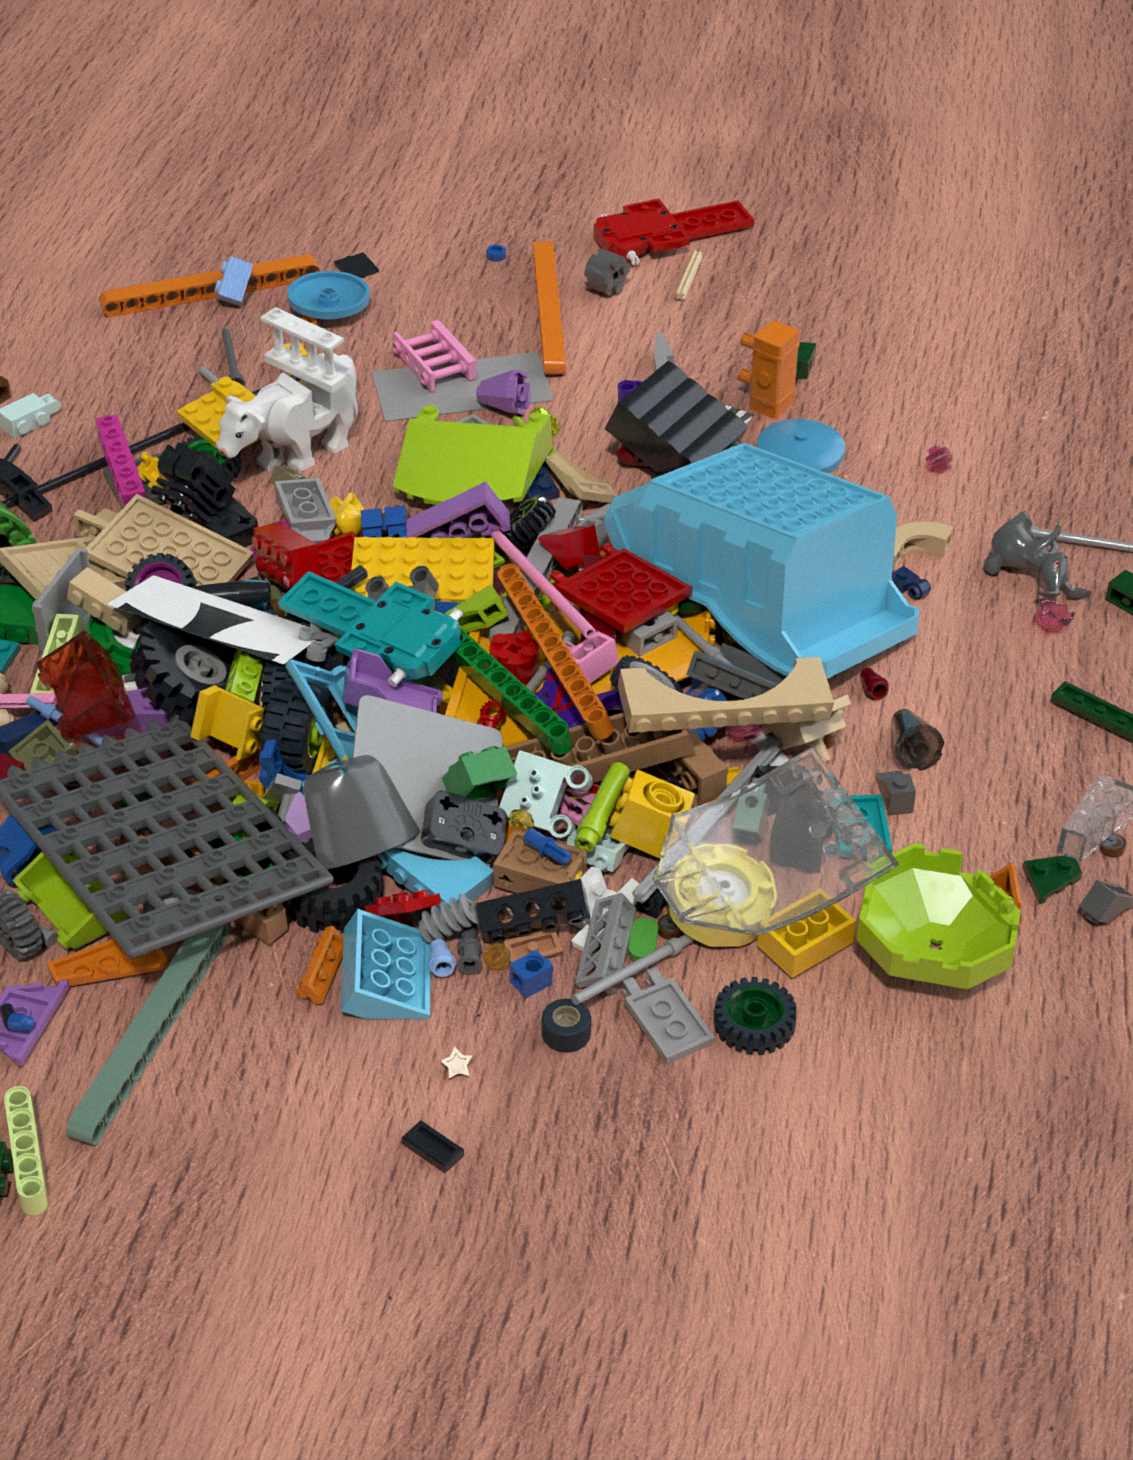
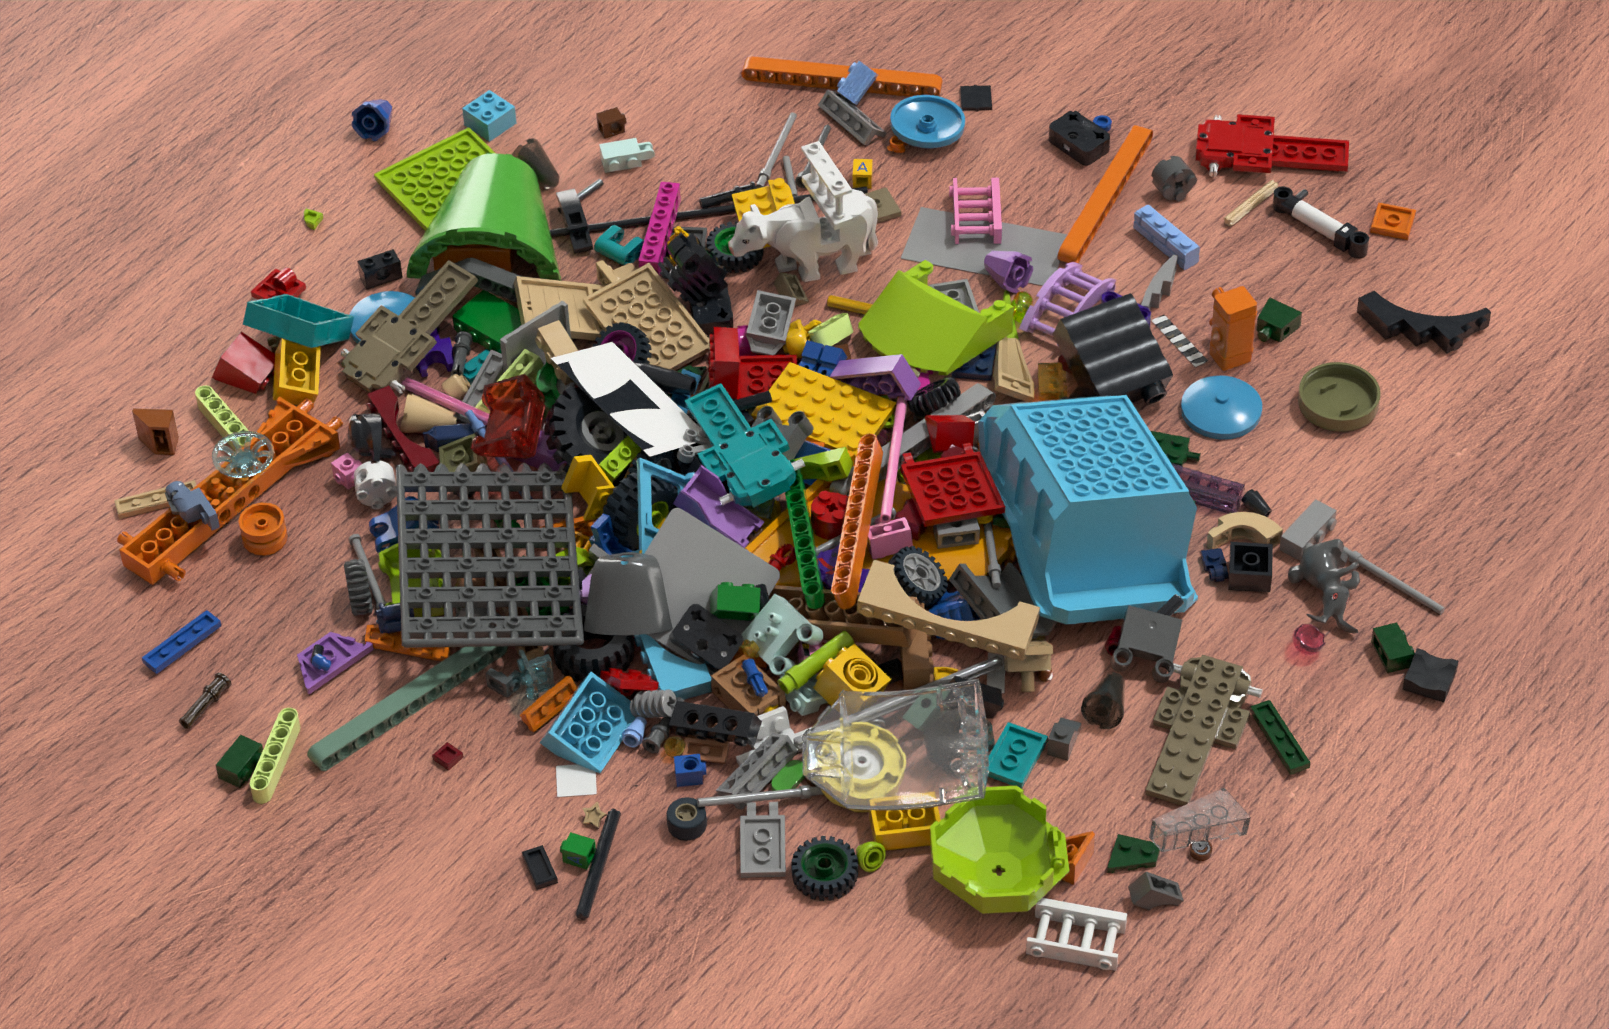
camera: 30 degrees right, 5 degrees up
clear pink gear [925,445,953,473] -> none
none -> dark blue piece [375,603,415,634]
none -> dark red tile [432,742,464,771]
none -> light grey piece [454,350,504,424]
none -> dark grey bracket [486,668,521,698]
none -> clear light blue bracket [517,649,554,702]
none -> white sticker [556,764,597,797]
none -> green brick [560,832,596,870]
none -> black axle [576,808,621,920]
none -> teal connector [594,225,644,266]
none -> black pin [699,181,756,209]
none -> light grey bar [756,112,797,188]
none -> yellowish green beam [808,313,854,346]
none -> light grey fence [818,90,887,146]
none -> yellow axle [827,295,873,314]
none -> lime brick [856,841,886,872]
none -> lavender fence [1019,262,1116,346]
none -> white fence [1026,898,1127,971]
none -> clear yellow brick [1037,363,1067,401]
none -> black axle [1049,111,1110,166]
none -> dark grey piece [1110,594,1184,683]
none -> light blue brick [1133,205,1200,270]
none -> dark tan piece [1146,655,1263,807]
none -> black brick [1228,542,1273,592]
none -> black cone [1241,489,1272,517]
none -> black piece [1273,186,1369,259]
none -> light grey brick [1280,499,1337,561]
none -> olive brick [1298,362,1381,432]
none -> black arch [1357,291,1491,353]
none -> orange tile [1370,202,1416,240]

